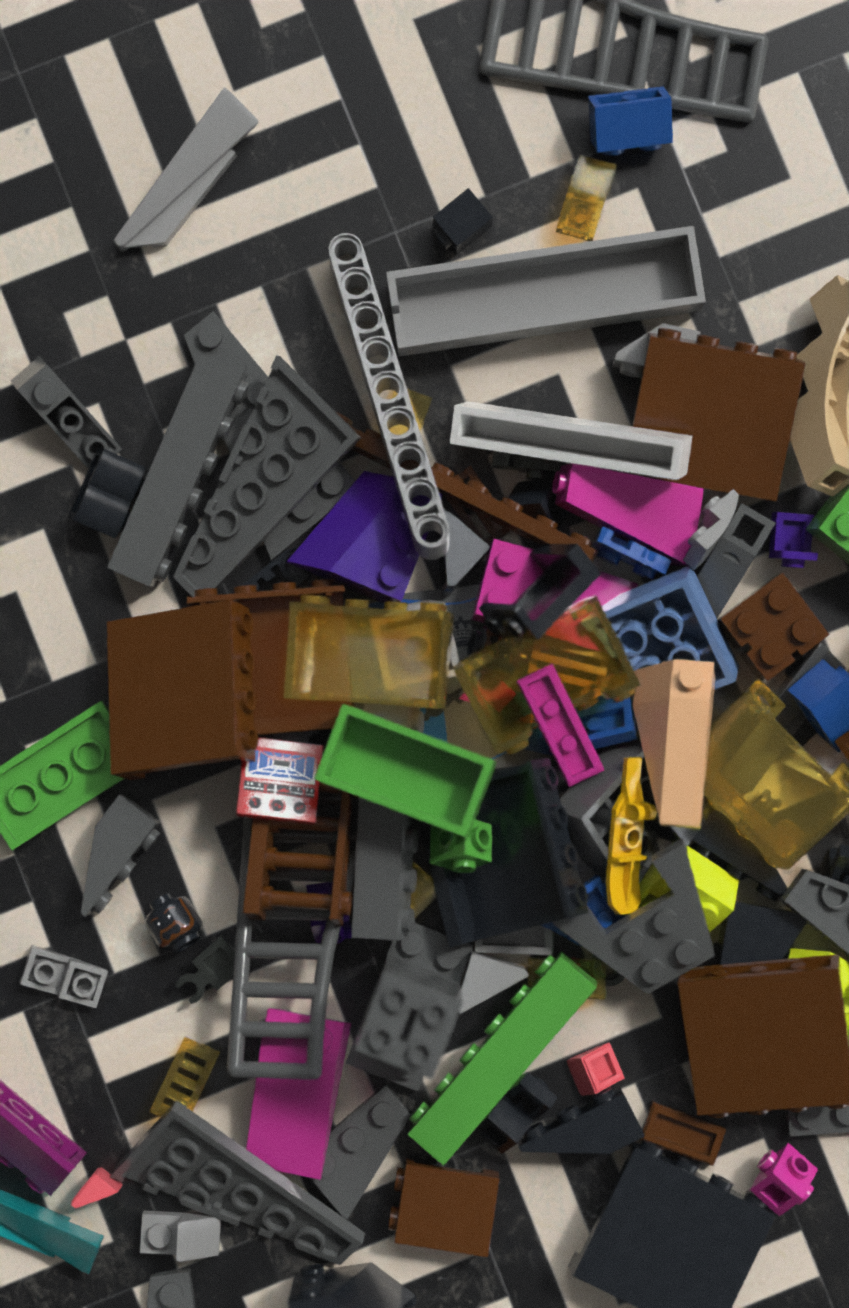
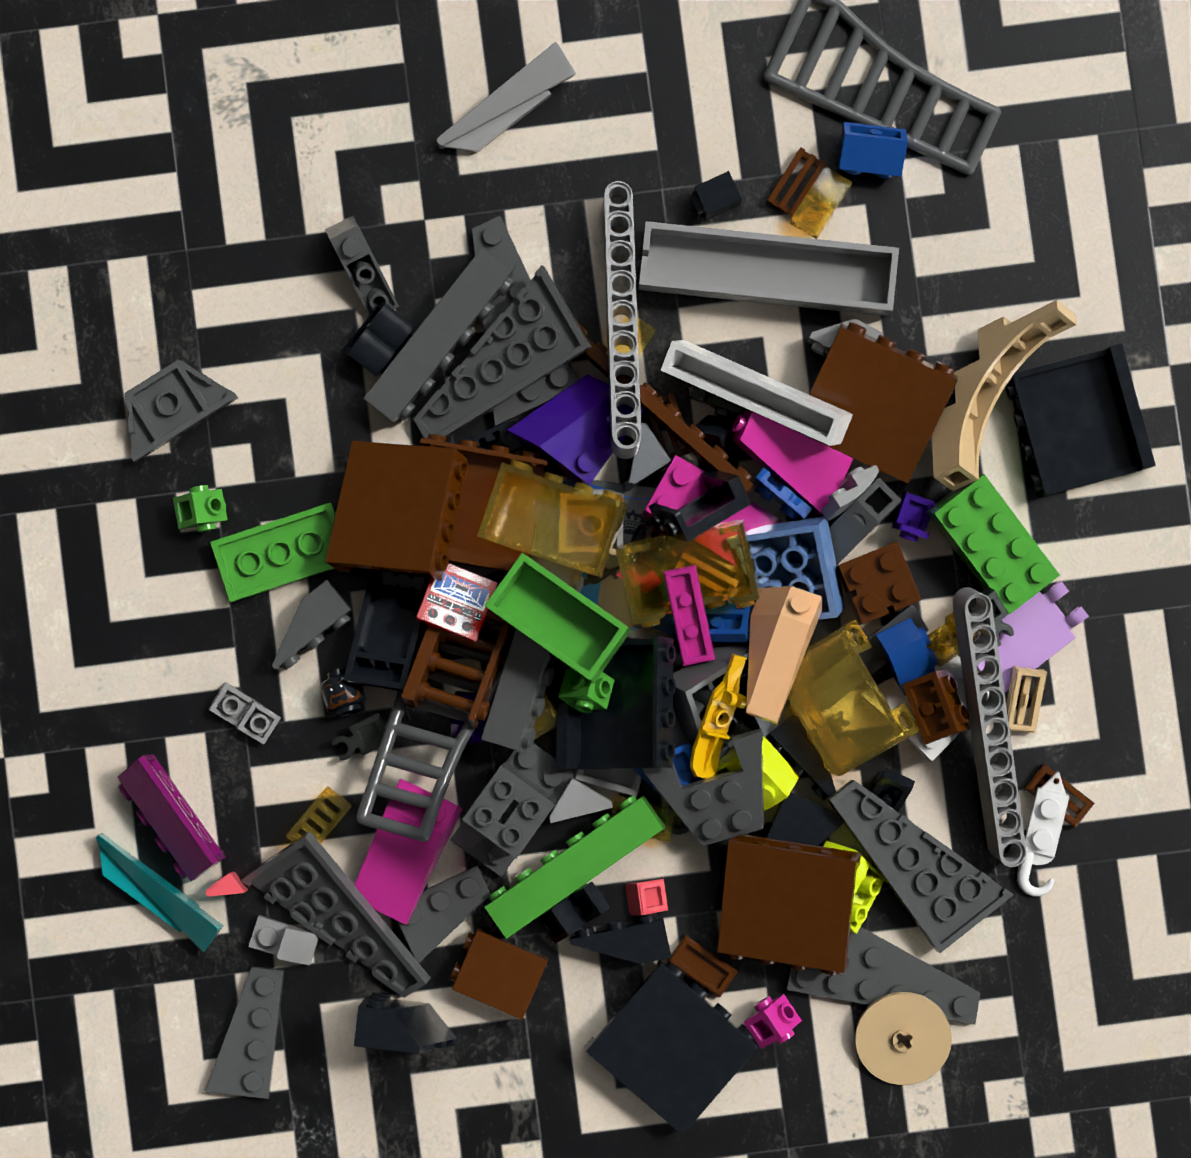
camera: 15 degrees right, 0 degrees up
none -> black slope [343,569,431,692]
none -> reddish brown tile [767,147,827,218]

